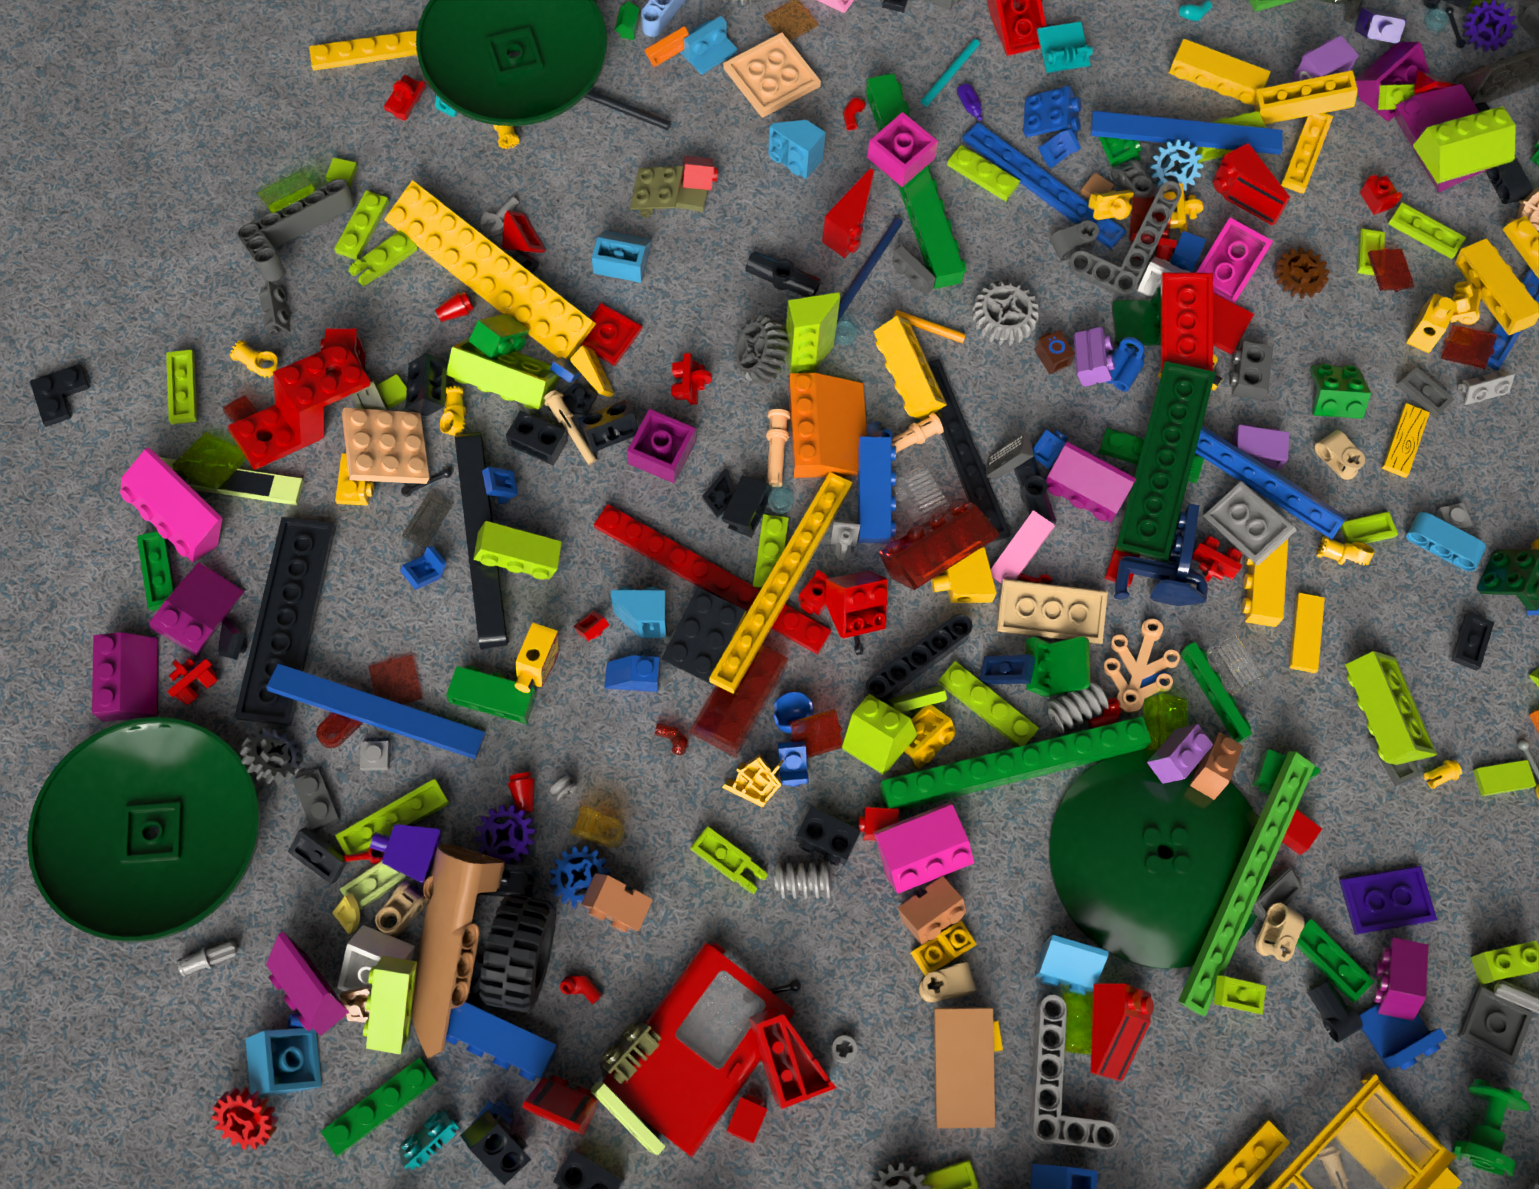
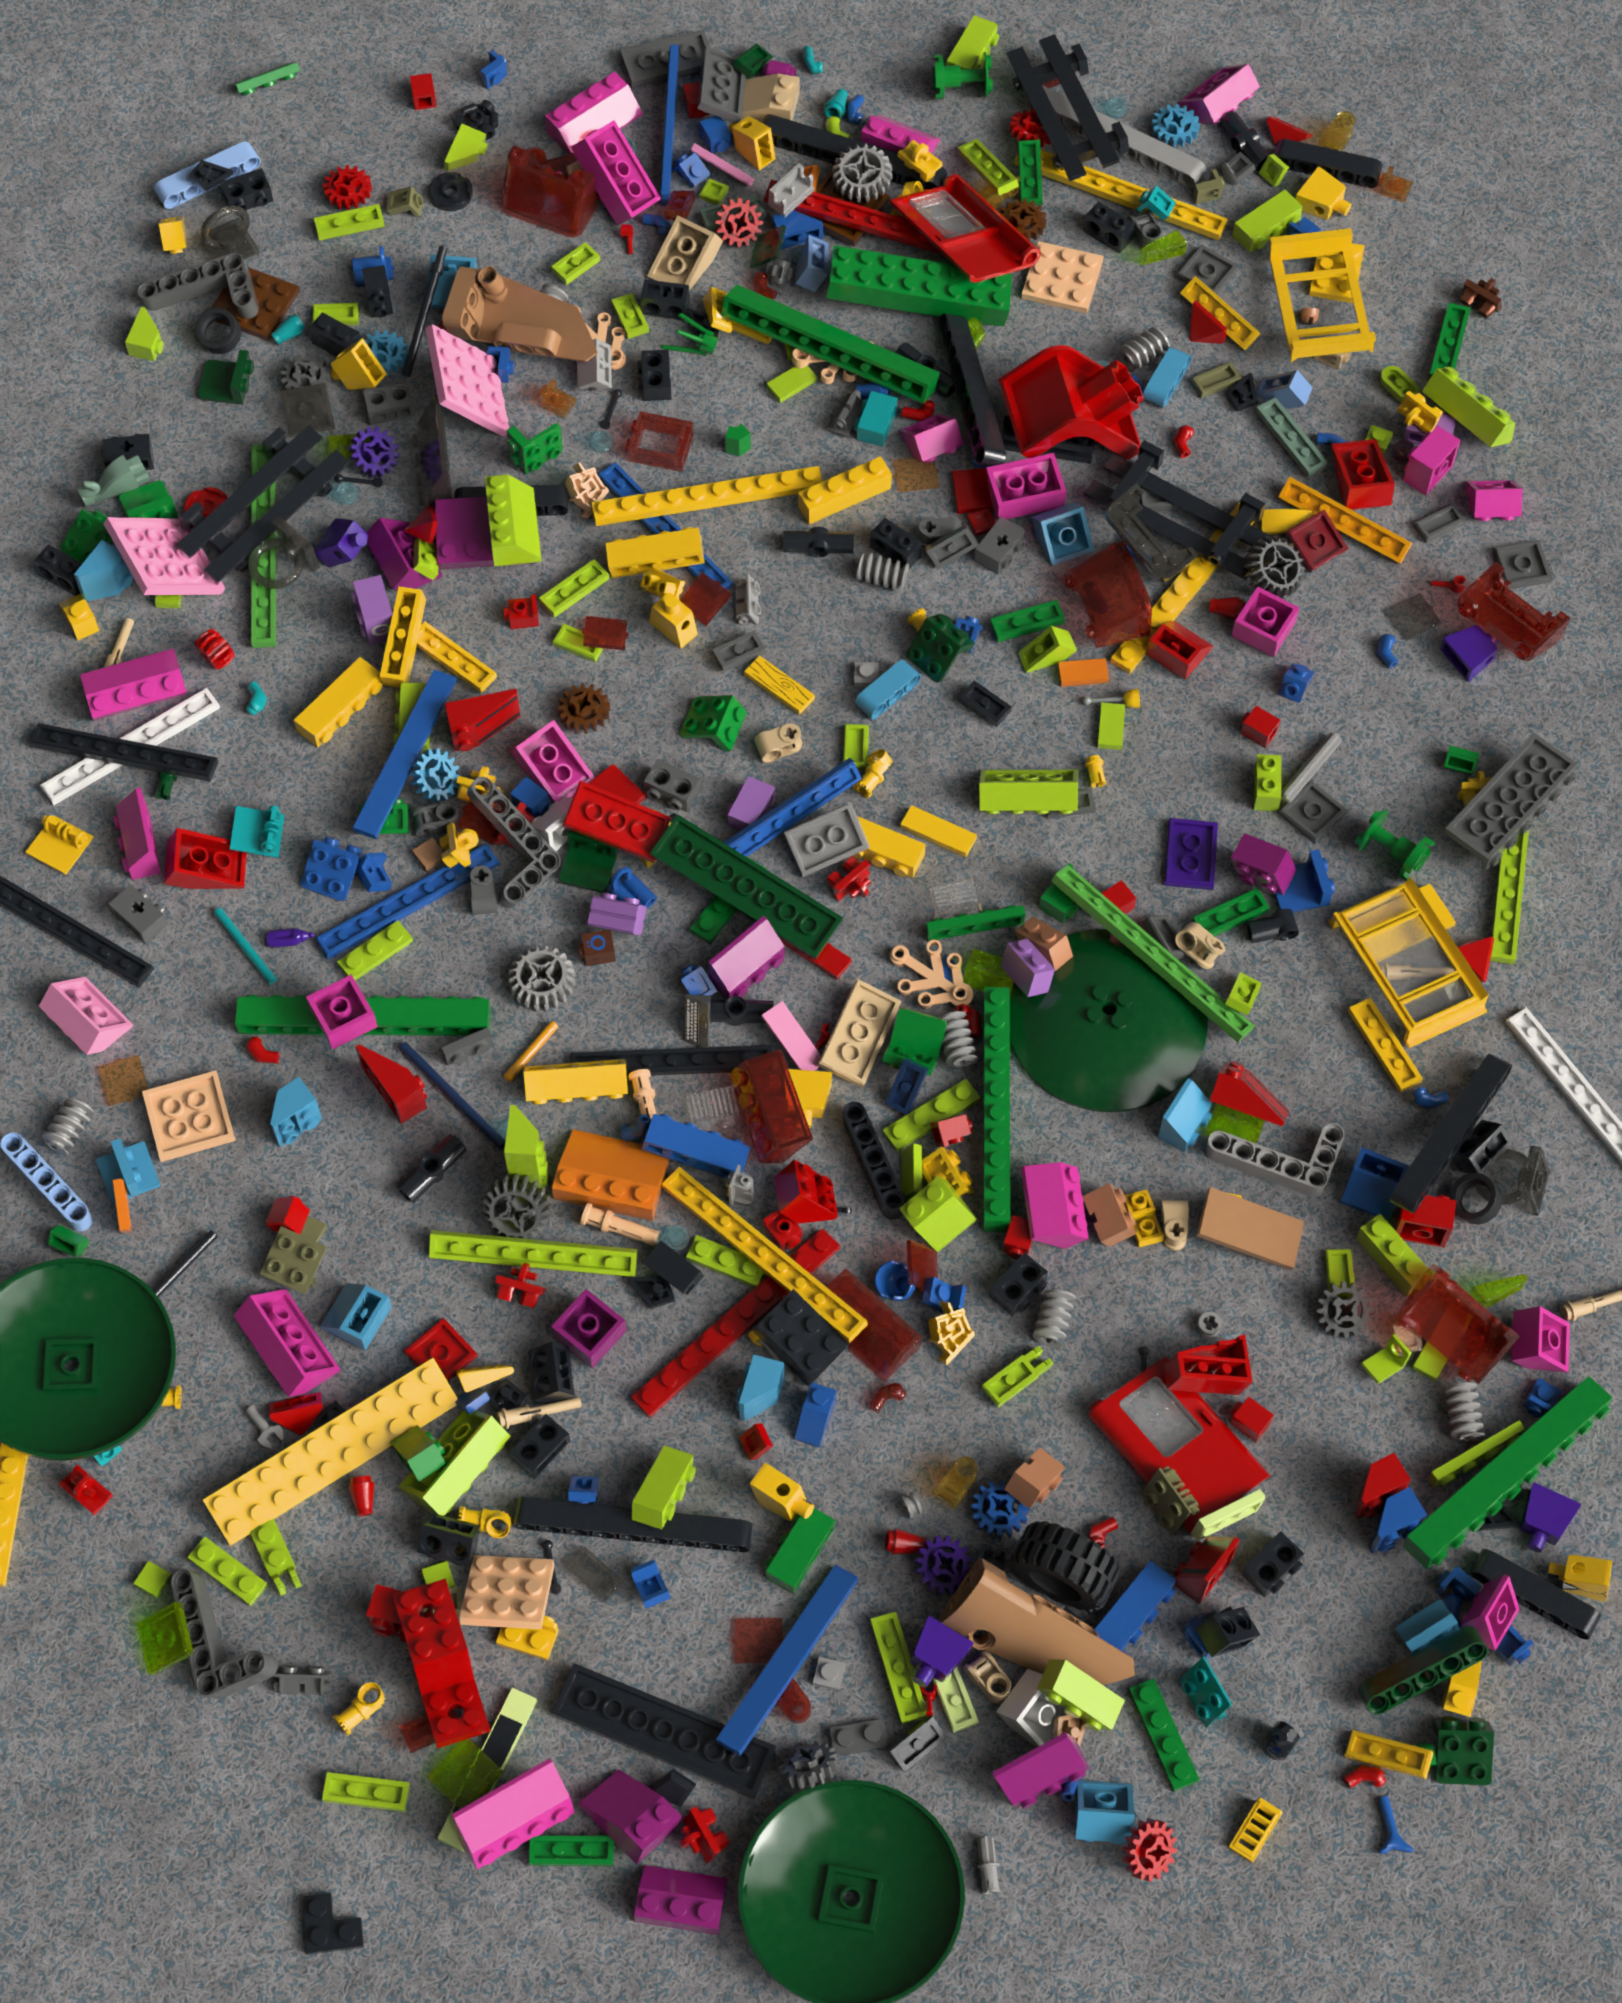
camera: 70 degrees left, 5 degrees down
light yellow tile [332,893,360,934] -> none
dark blue plate [1114,503,1208,606] -> none
none -> dark pink slope [234,1289,341,1397]
none -> lime plate [429,1230,638,1277]
none -> brick [930,1114,973,1148]

